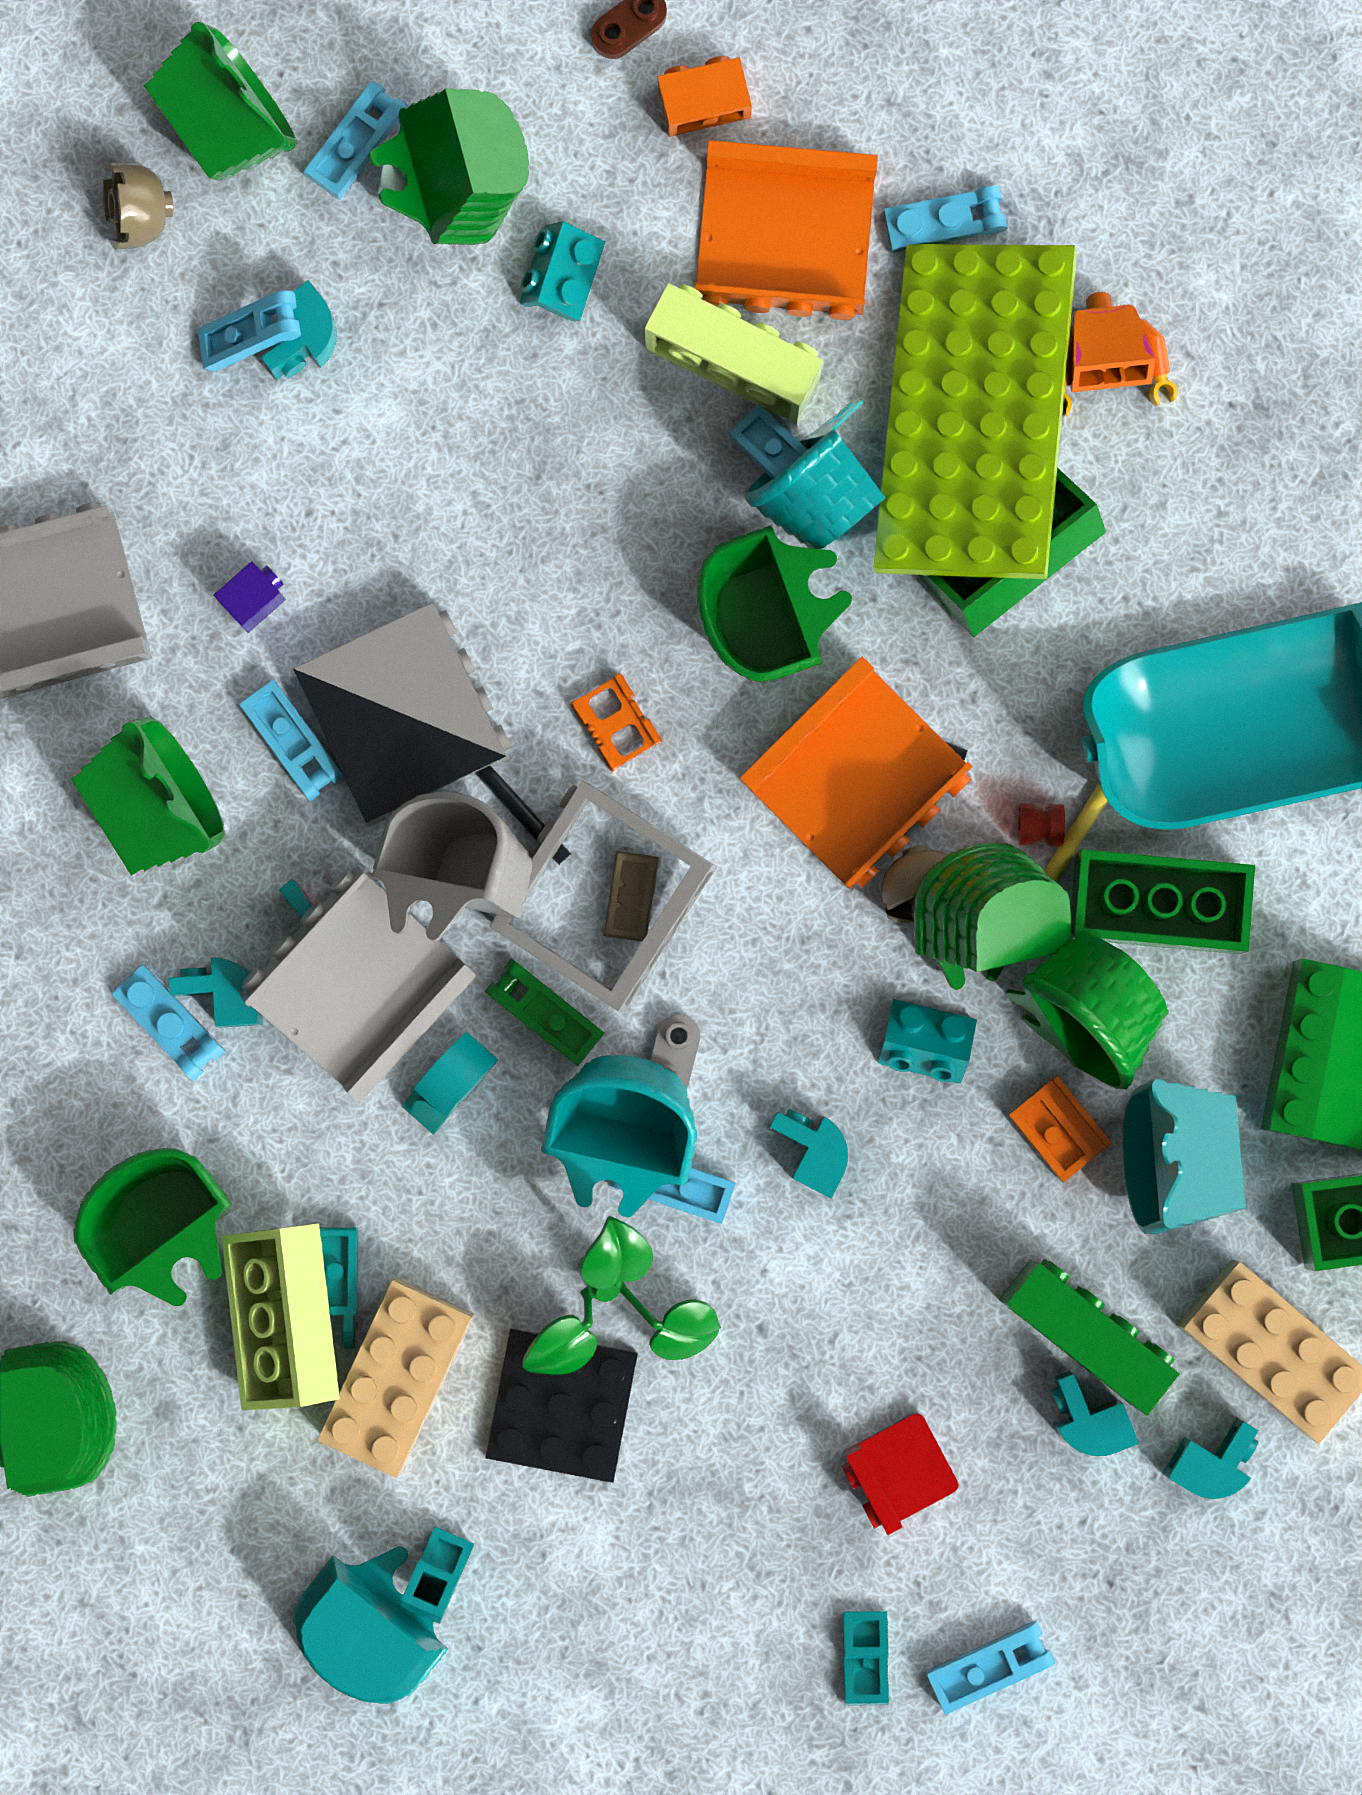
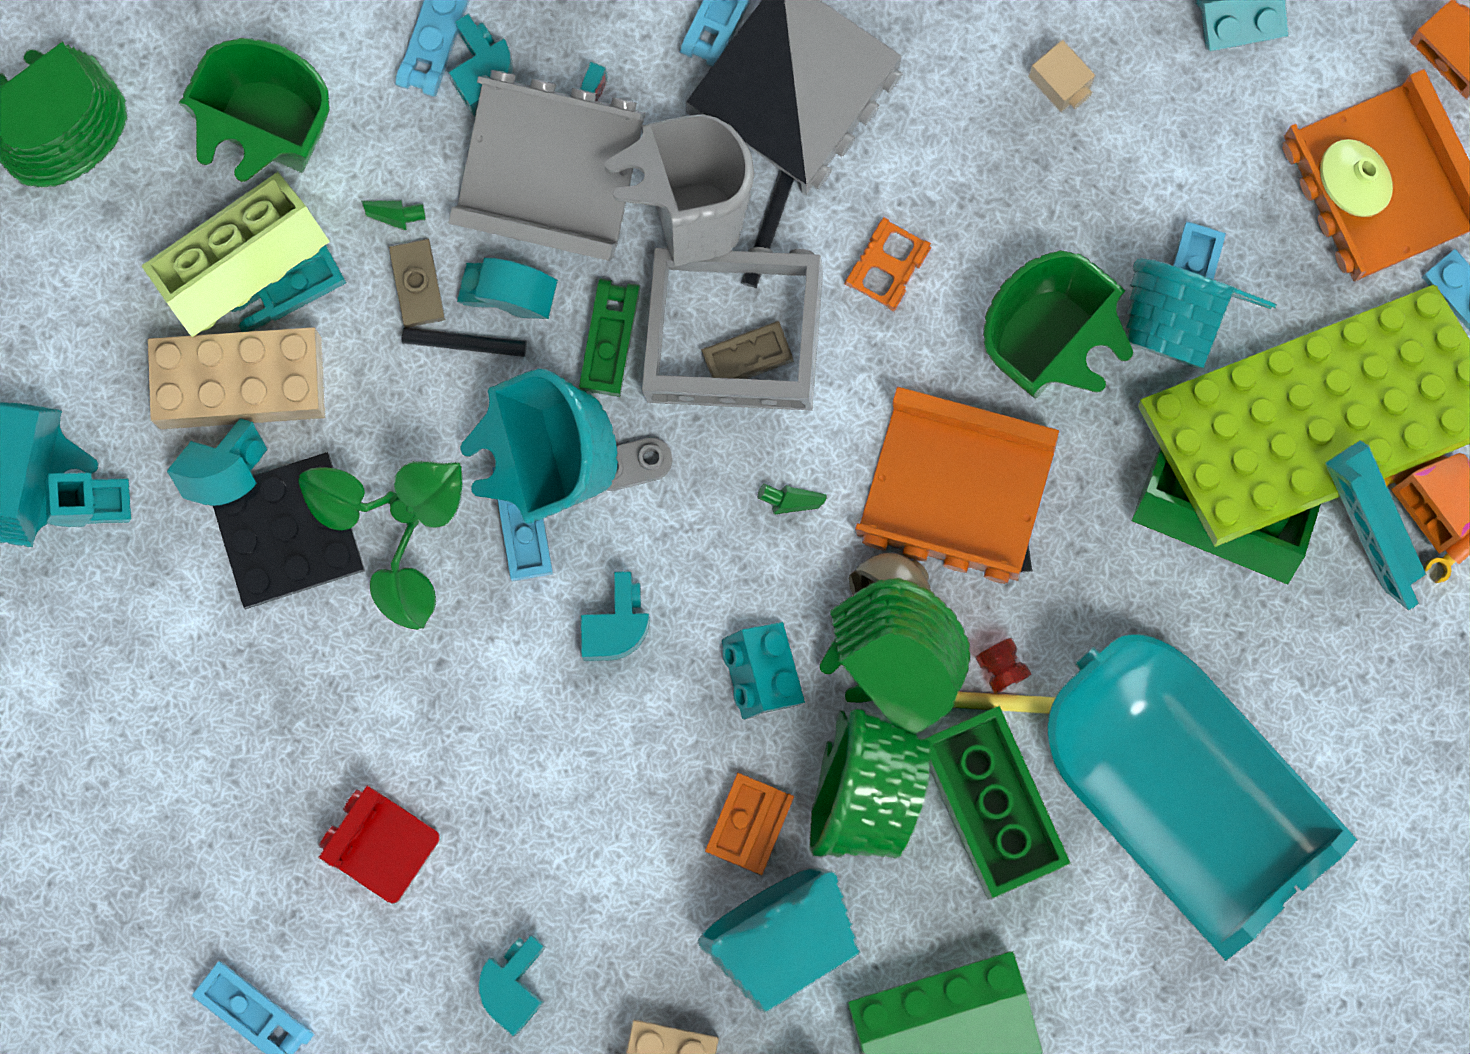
camera: 60 degrees right, 5 degrees down
yellowish green brick [645,283,823,424] -> none
teal slope [843,1611,889,1706] -> none
green brick [999,1259,1180,1416] -> none
none -> teal brick [167,418,268,506]
none -> green bar [362,200,426,230]
none -> dark tan plate [389,239,445,328]
none -> black bar [402,327,527,357]
none -> green bar [757,483,827,515]
none -> tan brick [1029,40,1095,112]
none -> yellowish green dish [1320,139,1393,217]
none -> teal fence [1325,440,1426,611]

